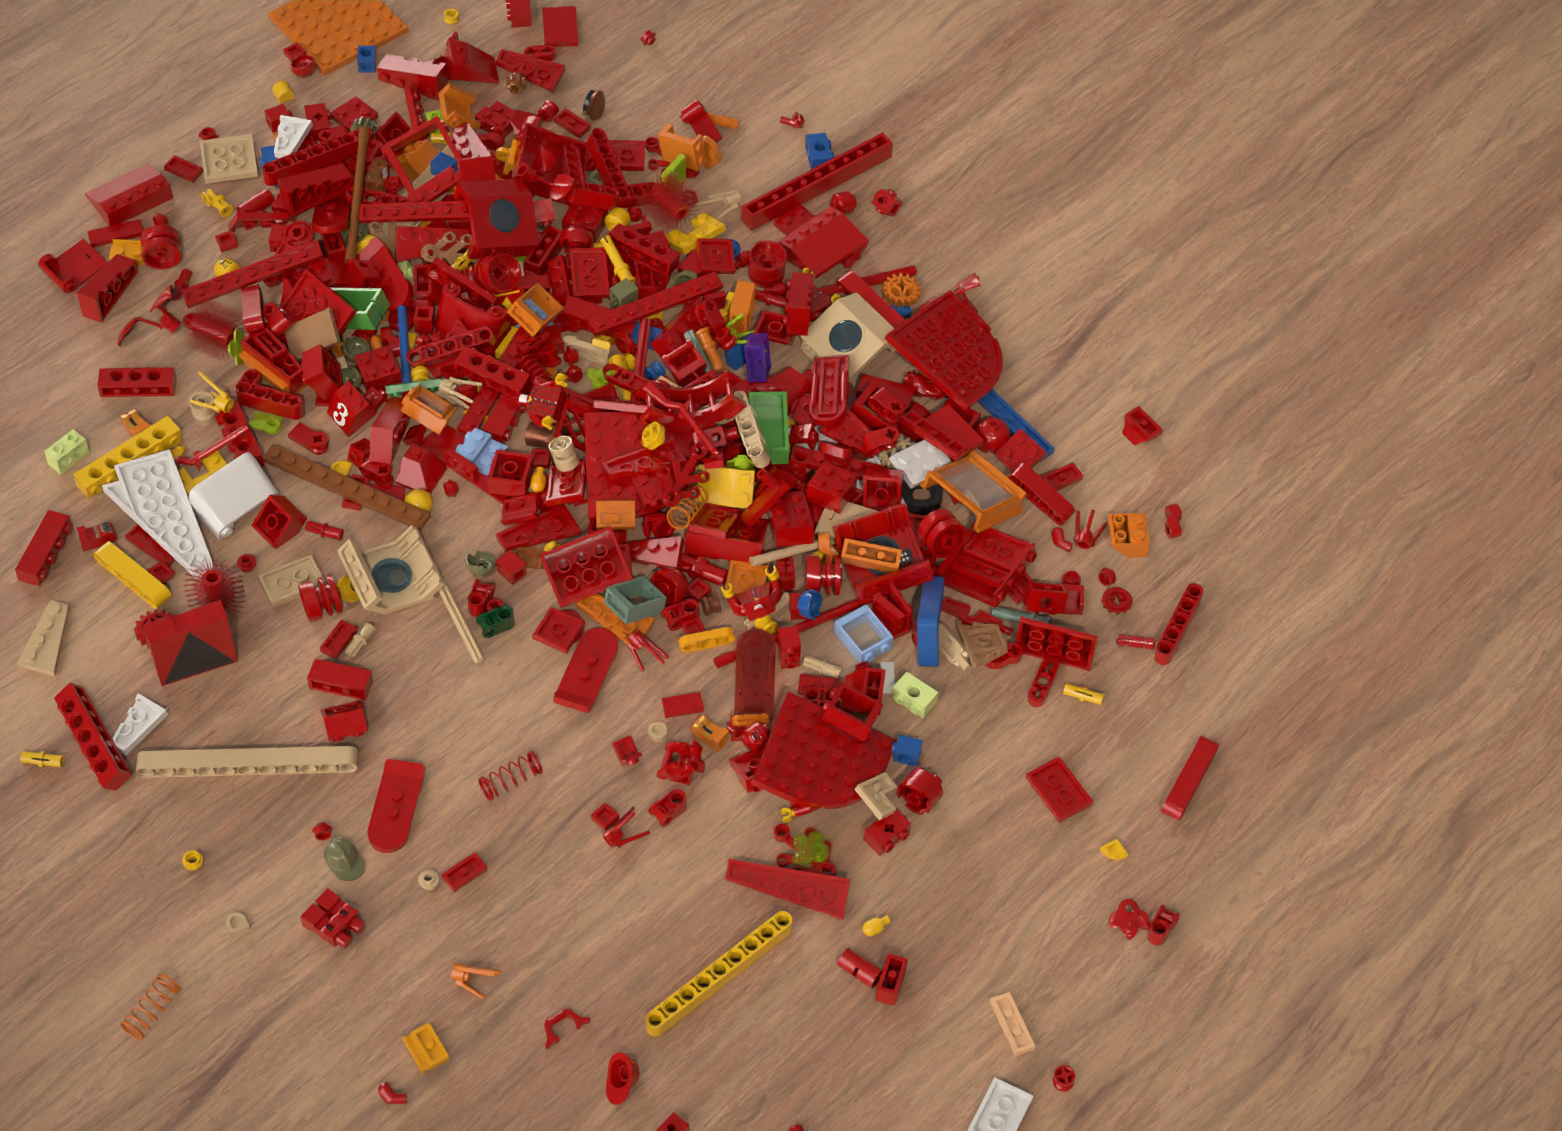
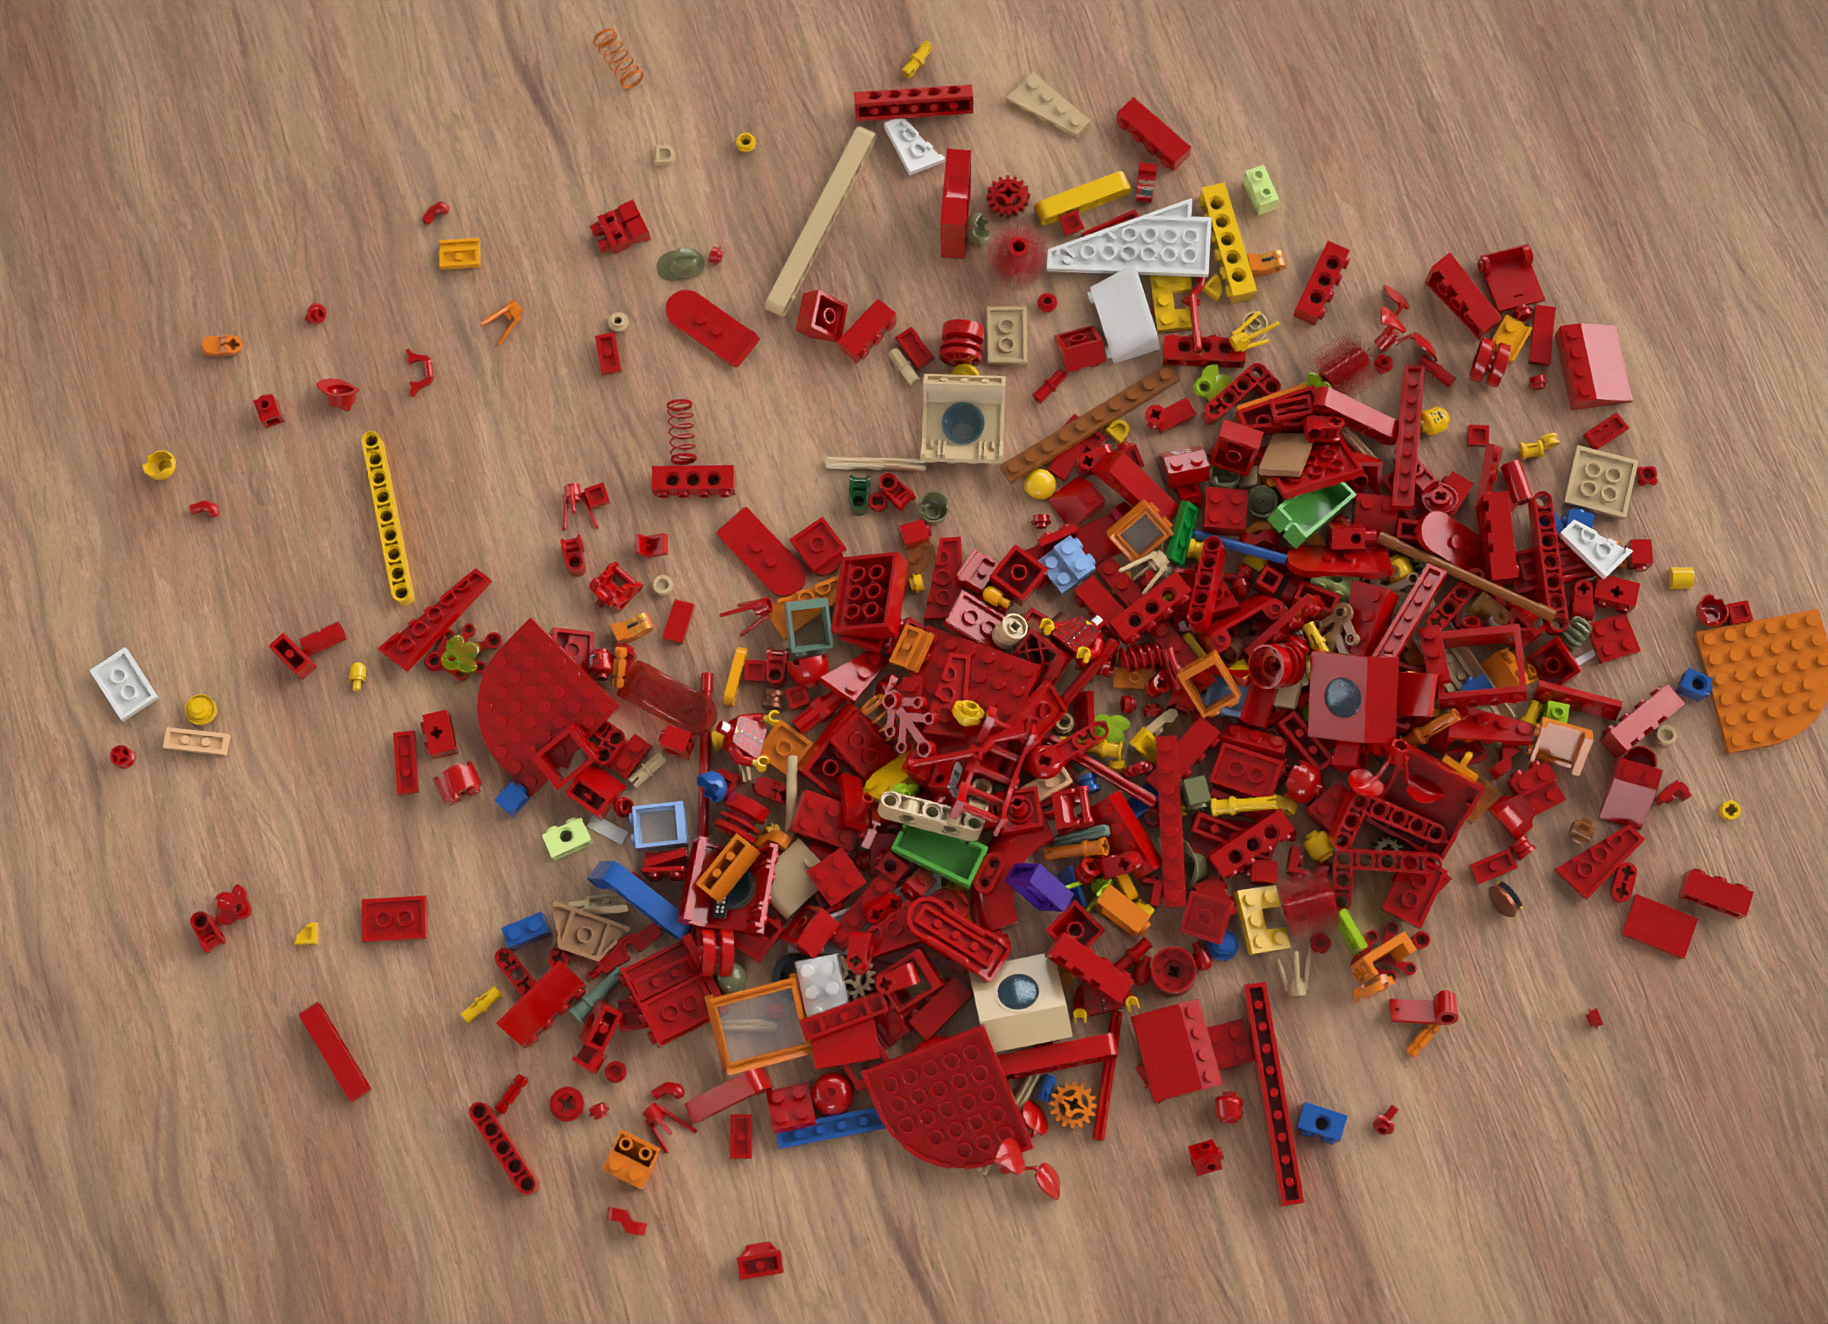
camera: 125 degrees right, 20 degrees up
tan plate [855,772,897,820] -> none
none -> yellow plate [185,694,217,726]
none -> red plate [393,730,420,796]
none -> blue brick [501,912,553,951]
none -> red brick [651,465,736,498]
none -> red plate [1512,304,1532,322]

